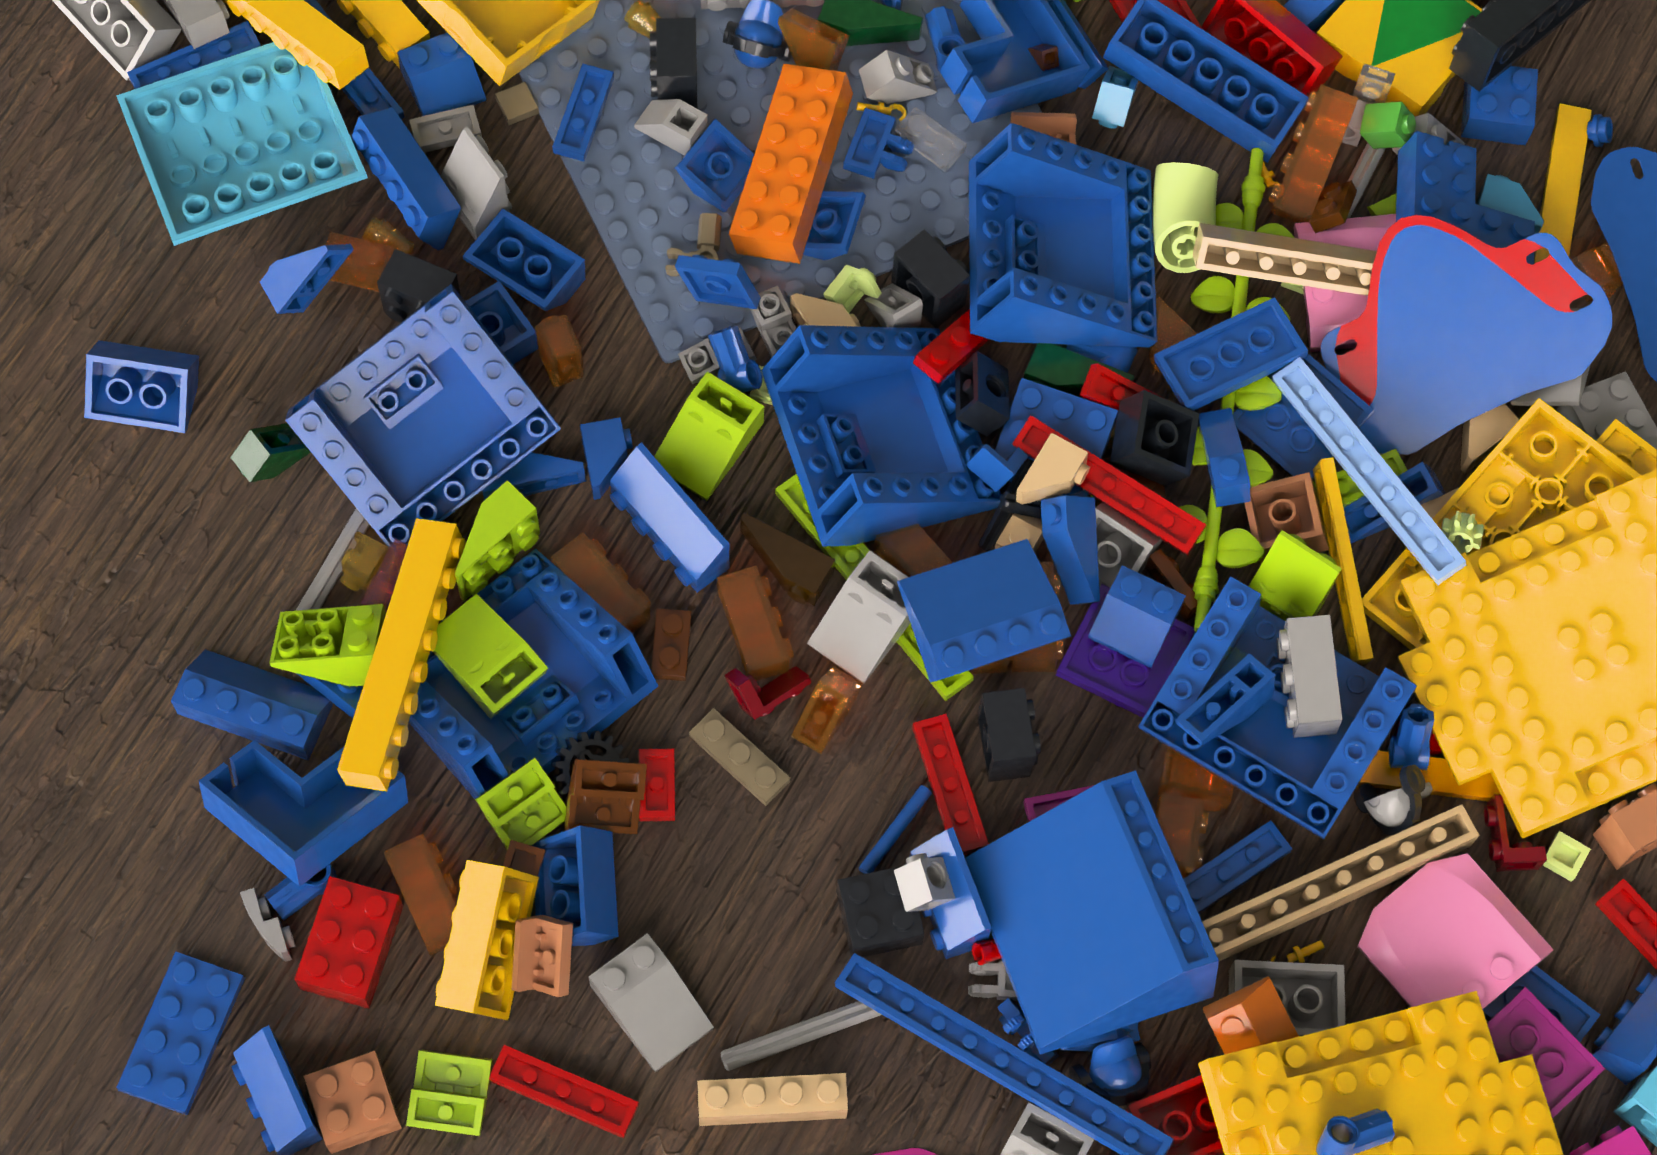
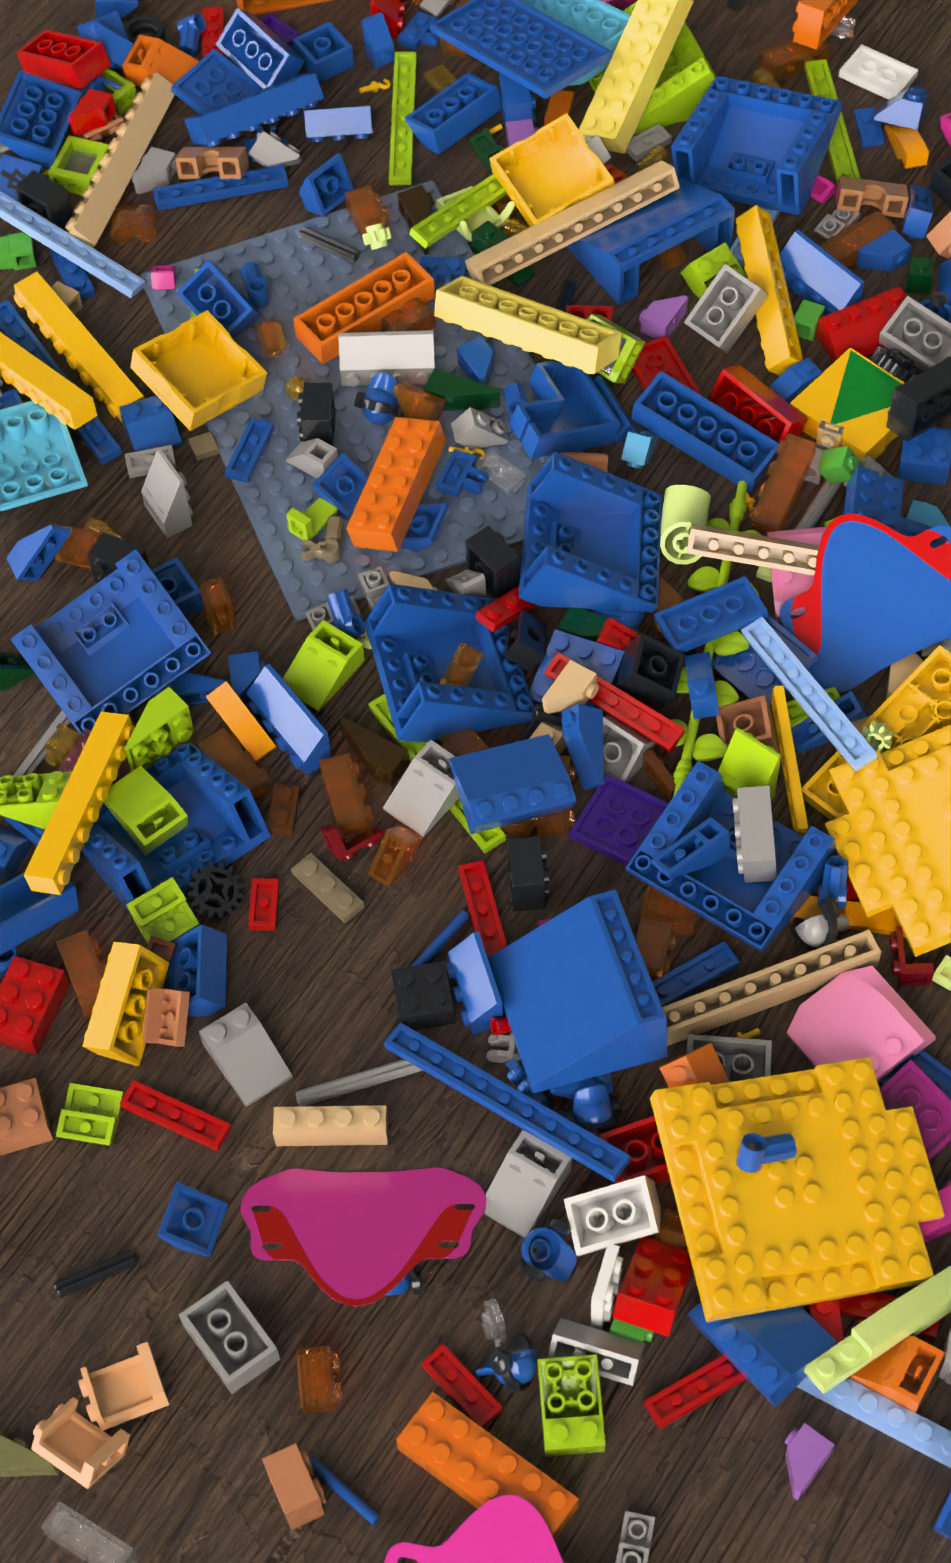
camera: 10 degrees right, 10 degrees down
blue slope [351,107,461,250] -> none
blue slope [463,208,586,311] -> none
reddish brown slope [564,759,647,834] -> none
blue plate [675,255,761,309] -> none
yellowish green bracket [823,265,882,313] -> none
light grey brick [894,853,955,912] -> none
blue panel [966,444,1028,492] -> none
reddish brown piece [1028,43,1059,71] -> none
blue slope [1088,565,1186,668] -> none
reddish brown plate [1309,180,1357,234] -> none
none -> light orange slope [206,682,276,762]
none -> lime bracket [286,498,338,541]
none -> clear orange brick [439,642,484,687]

